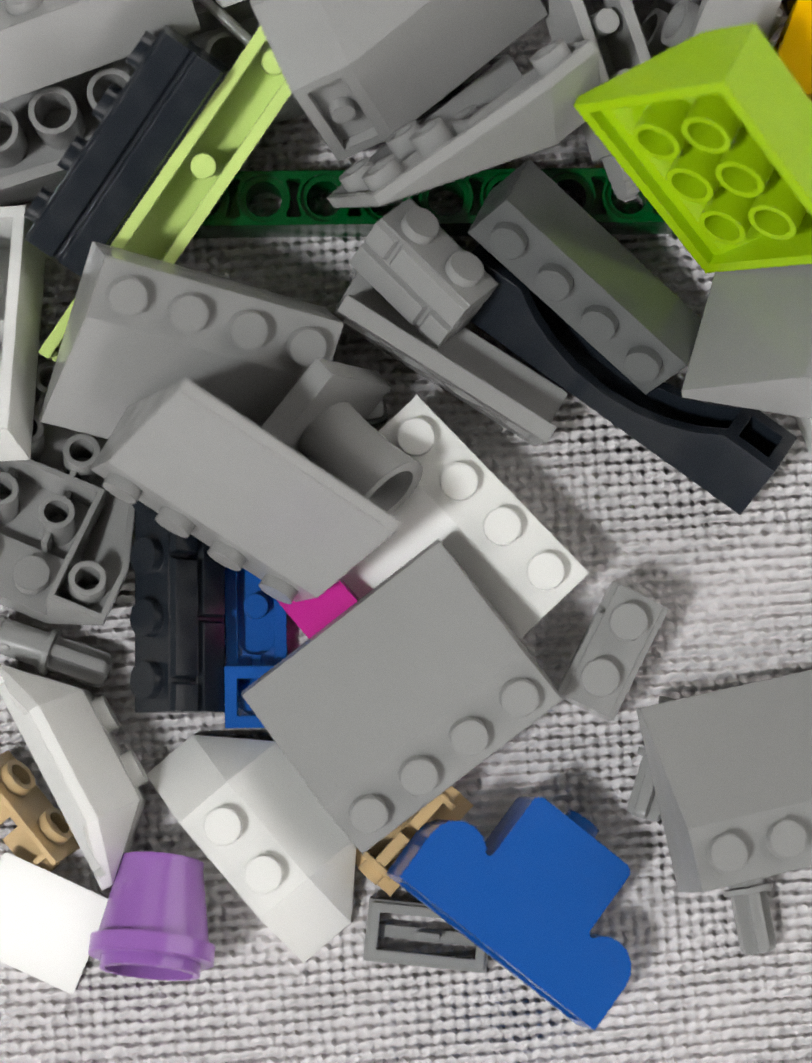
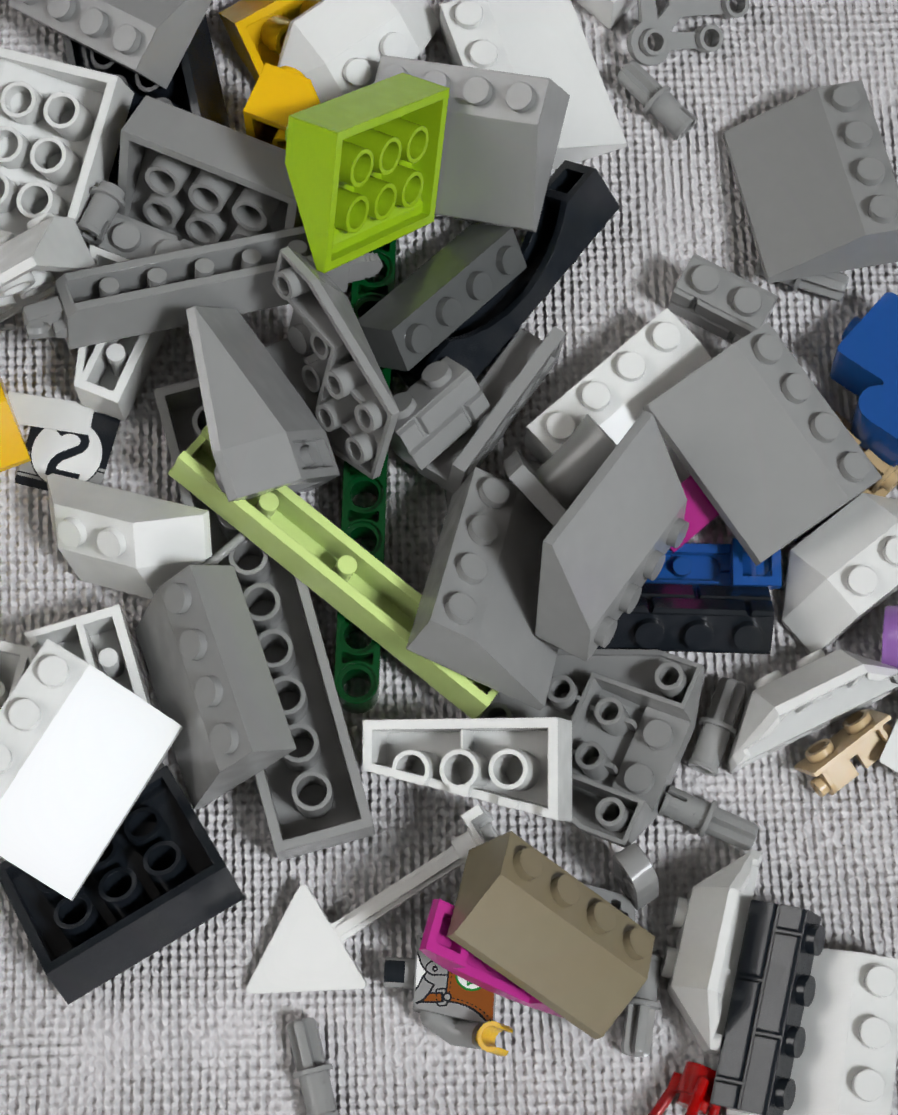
camera: 95 degrees left, 10 degrees down
black brick [24,25,228,277] -> none

